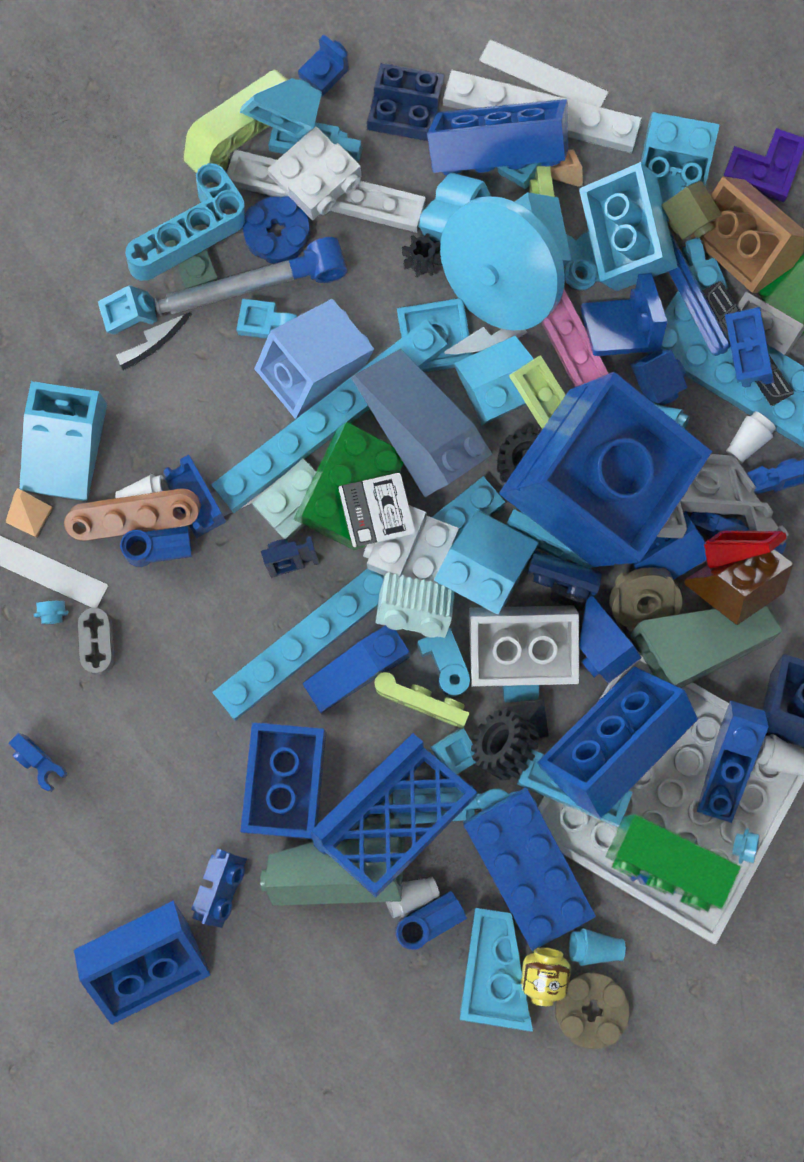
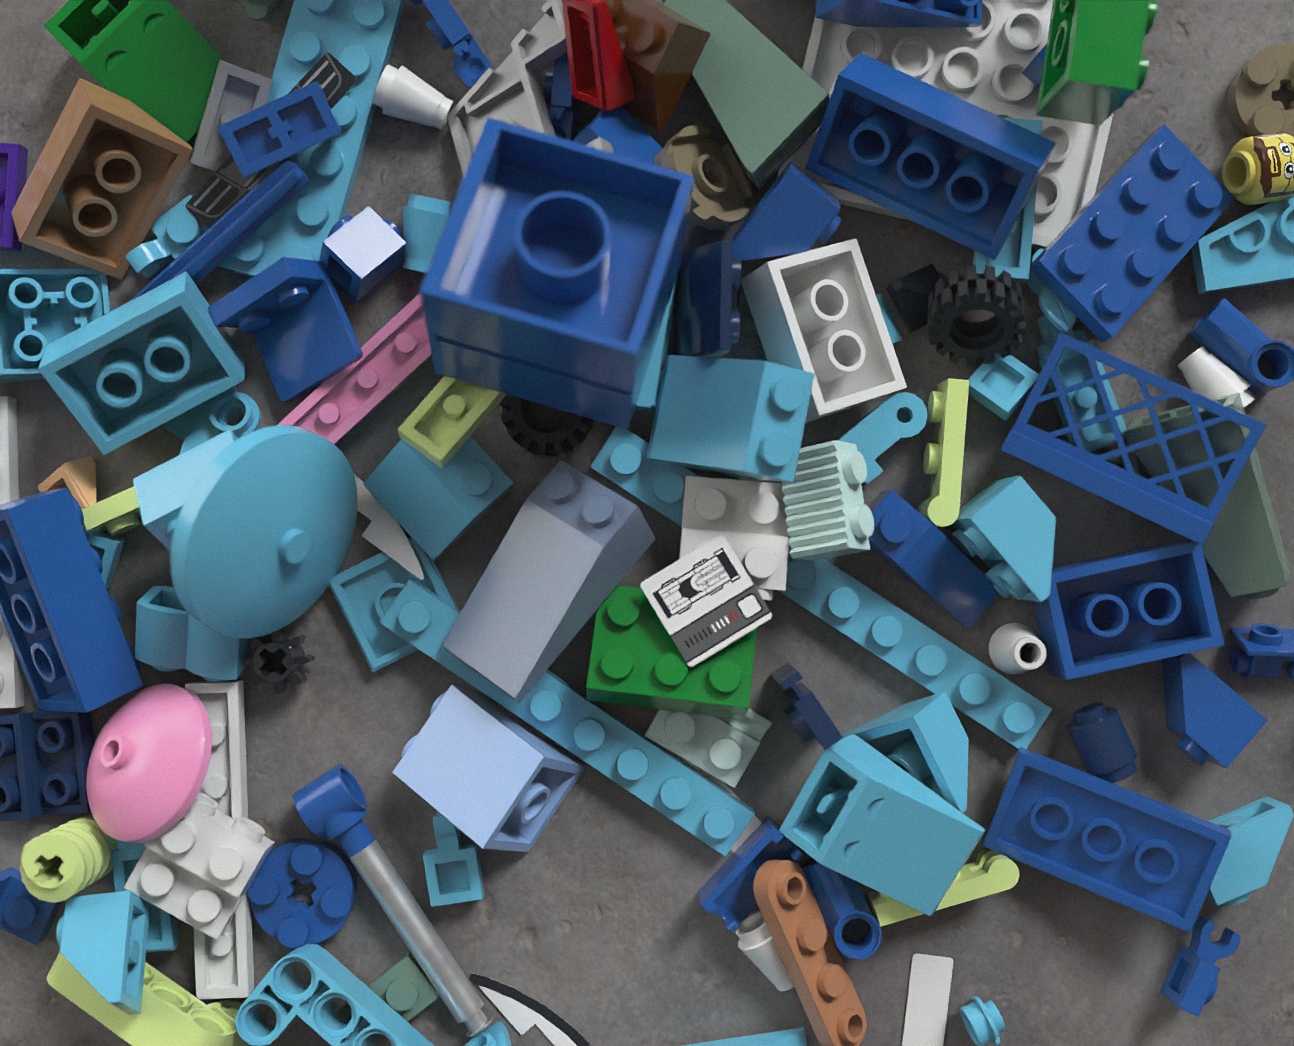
camera: 110 degrees left, 10 degrees up
light grey beam [78,608,115,675] -> none
medium azure cone [569,928,626,966] -> none
olive brick [661,181,722,240] -> none
none -> yellowish green piece [20,814,117,903]
none -> bright pink dish [86,683,212,843]
none -> medium azure slope [779,733,986,916]
none -> medium azure slope [842,692,969,813]
none -> yellowish green plate [866,848,1020,927]
none -> medium azure slope [951,476,1056,602]
none -> blue plate [982,747,1232,933]
none -> white cone [989,623,1046,675]
none -> dark blue brick [1067,702,1137,783]
none -> blue slope [1162,653,1268,769]
none -> medium azure slope [1206,796,1294,906]

